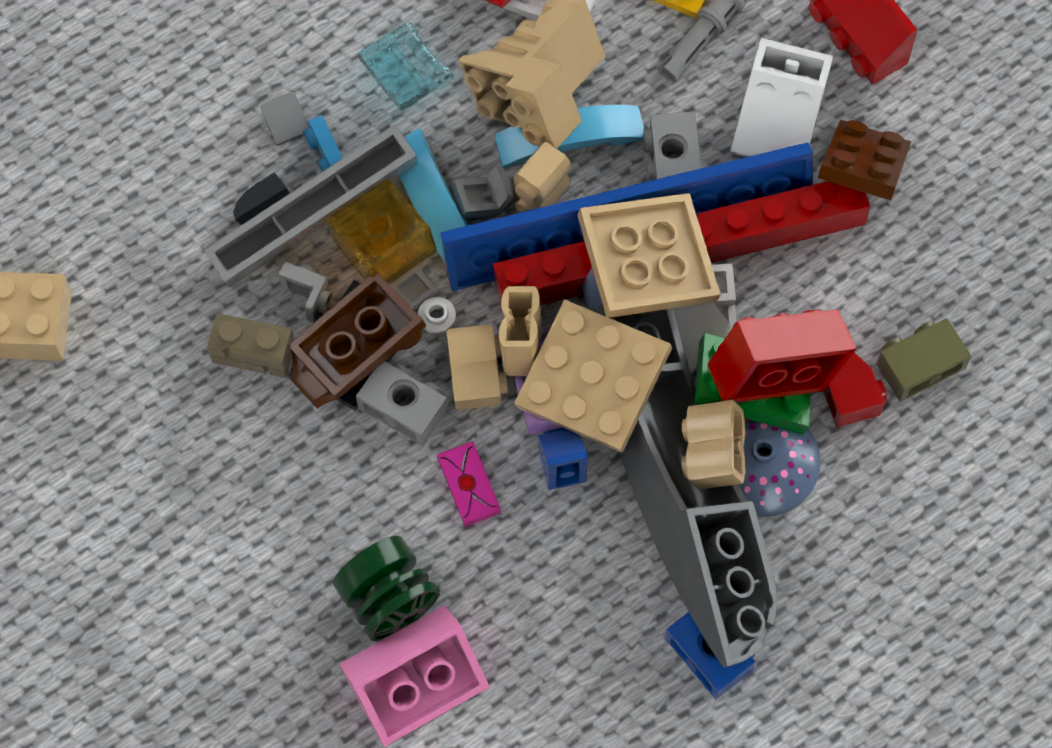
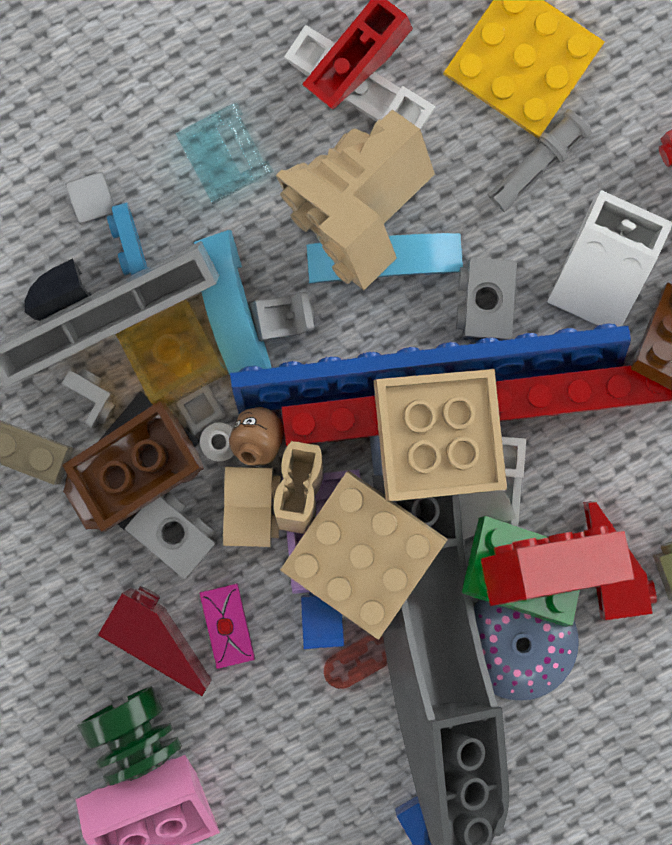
camera: 10 degrees right, 20 degrees up
tan brick [513,141,571,213] -> none
tan brick [682,400,745,490] -> none
none -> dark red slope [98,586,212,696]
none -> medium nougat head [229,407,284,466]
none -> clear red beam [323,634,388,689]

